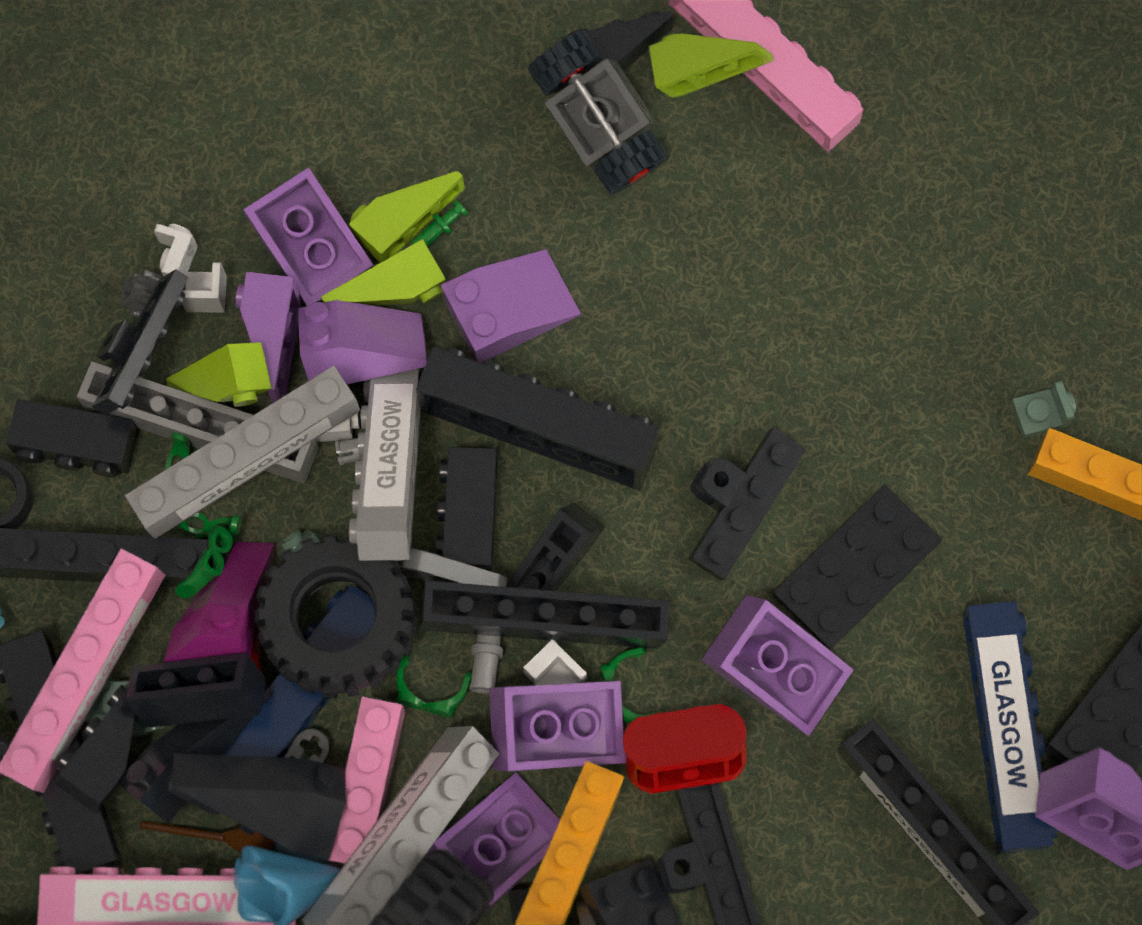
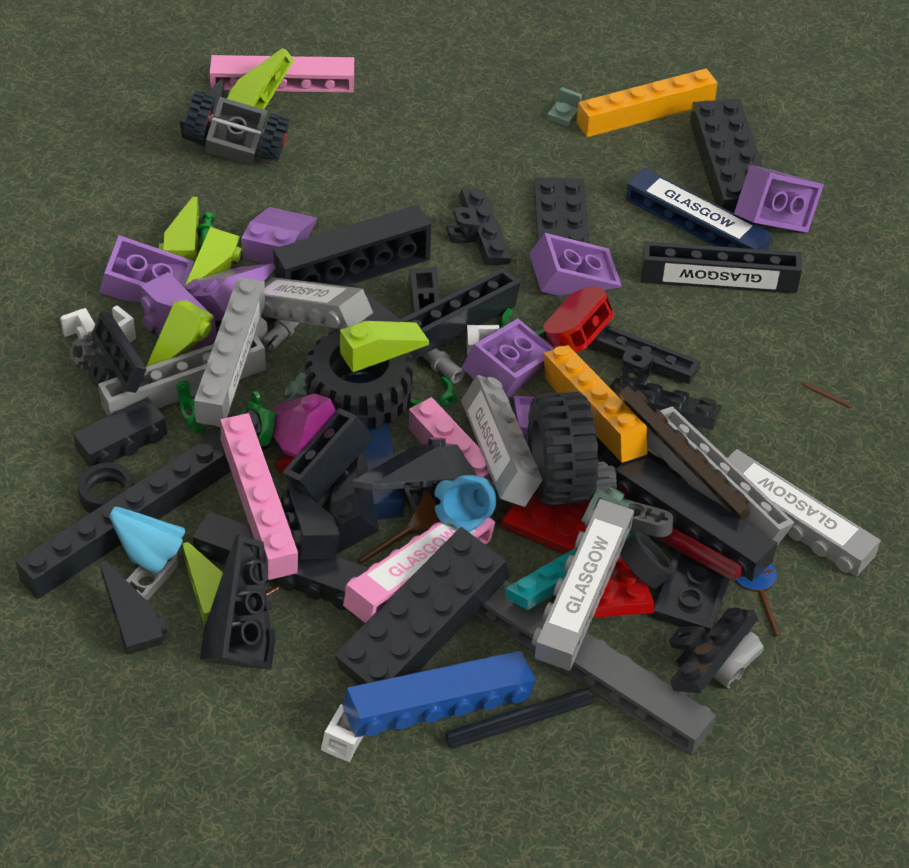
camera: 50 degrees left, 25 degrees down
none -> lime slope [340,321,429,372]

